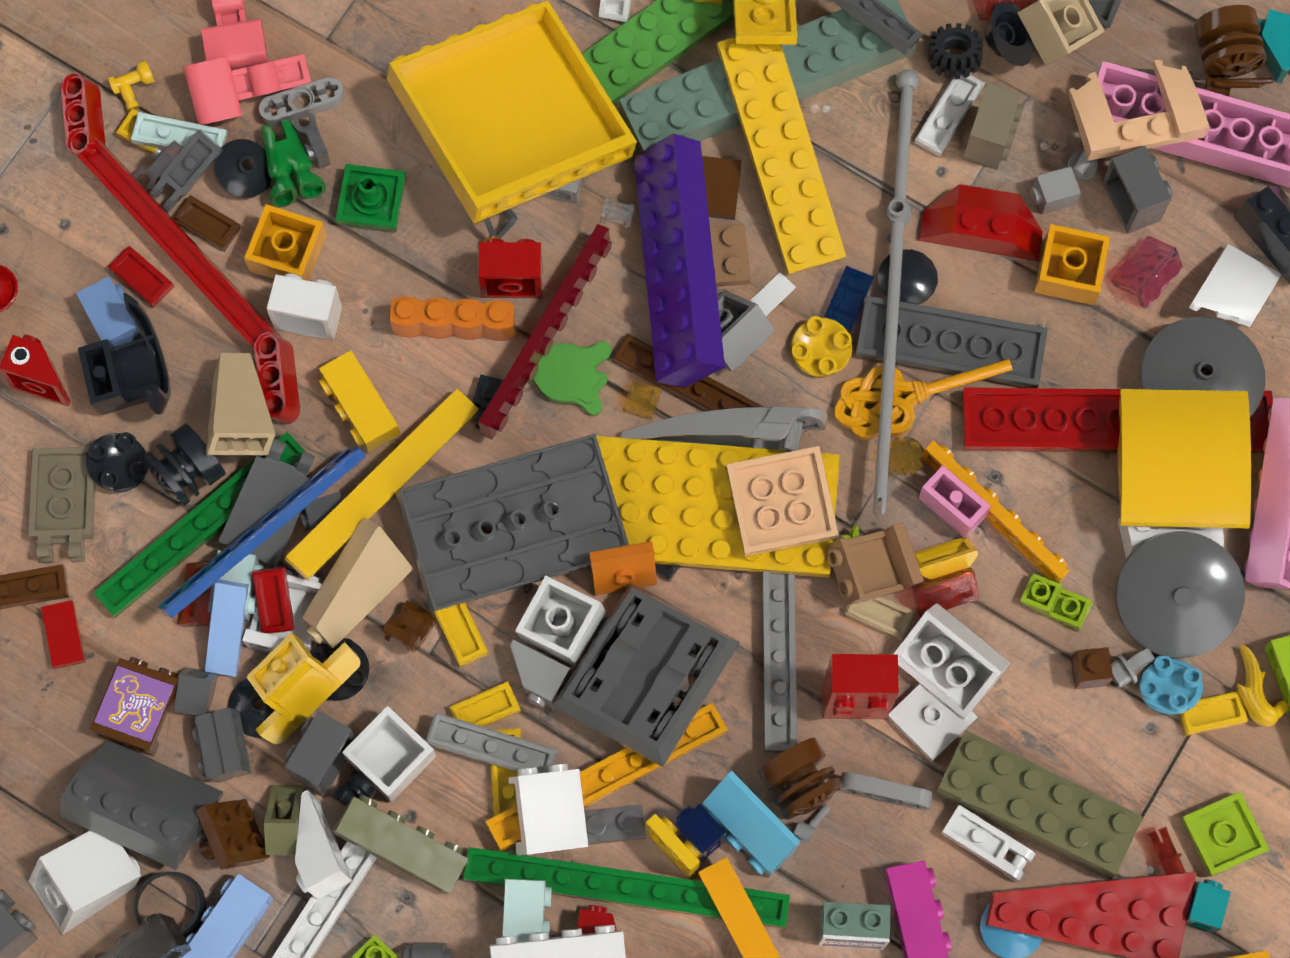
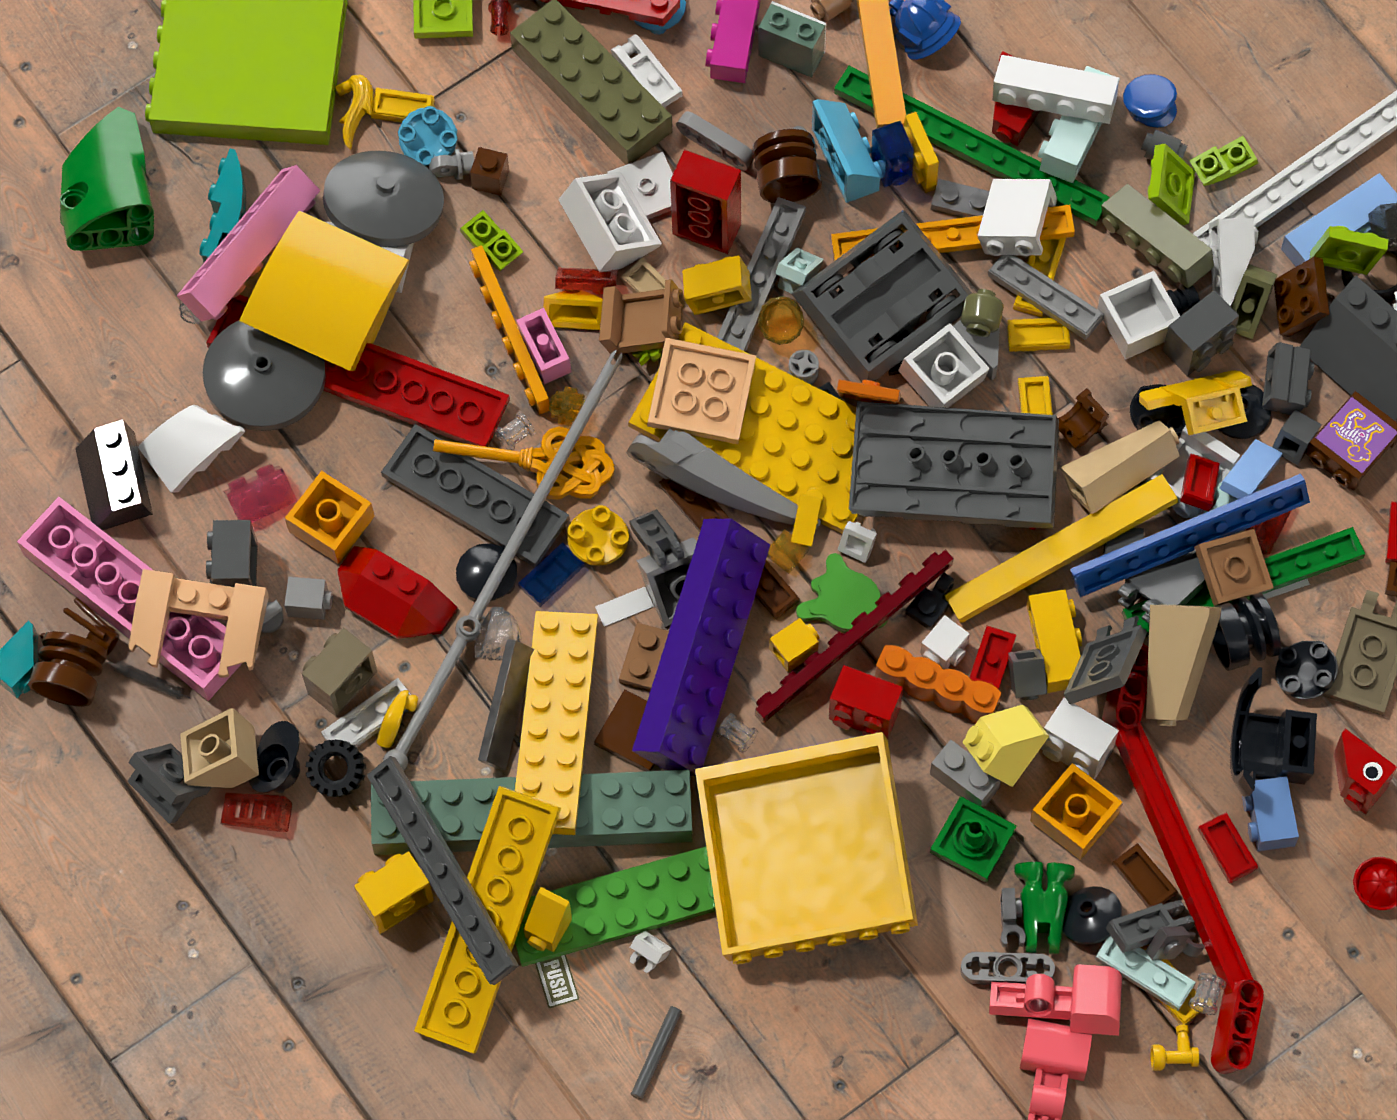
camera: 155 degrees left, 5 degrees down
none -> yellow arm [377,690,418,748]
none -> clear hat [475,606,522,661]
none -> flat silver tile [478,639,535,770]
none -> clear bush [495,411,536,450]
none -> dark grey hinge [629,509,685,567]
none -> yellow brick [682,255,752,315]
none -> clear yellow hair [758,296,804,345]
none -> yellow brick [769,618,820,673]
none -> light aqua slope [775,248,824,293]
none -> light grey wheel [788,350,819,385]
none -> yellow window [791,494,822,547]
none -> white tile [838,521,877,563]
none -> white brick [920,615,969,669]
none -> light grey brick [930,739,1001,808]
none -> olive head [961,289,1004,337]
none -> light yellow slope [963,705,1049,787]
none -> red plate [969,626,1017,689]
none -> dark grey brick [1008,649,1047,700]
none -> dark grey tile [1064,616,1147,704]
none -> lime plate [1148,144,1195,225]
none -> clear bush [1188,973,1226,1015]
none -> medium nougat plate [1194,529,1274,606]
none -> lime plate [1309,226,1389,275]

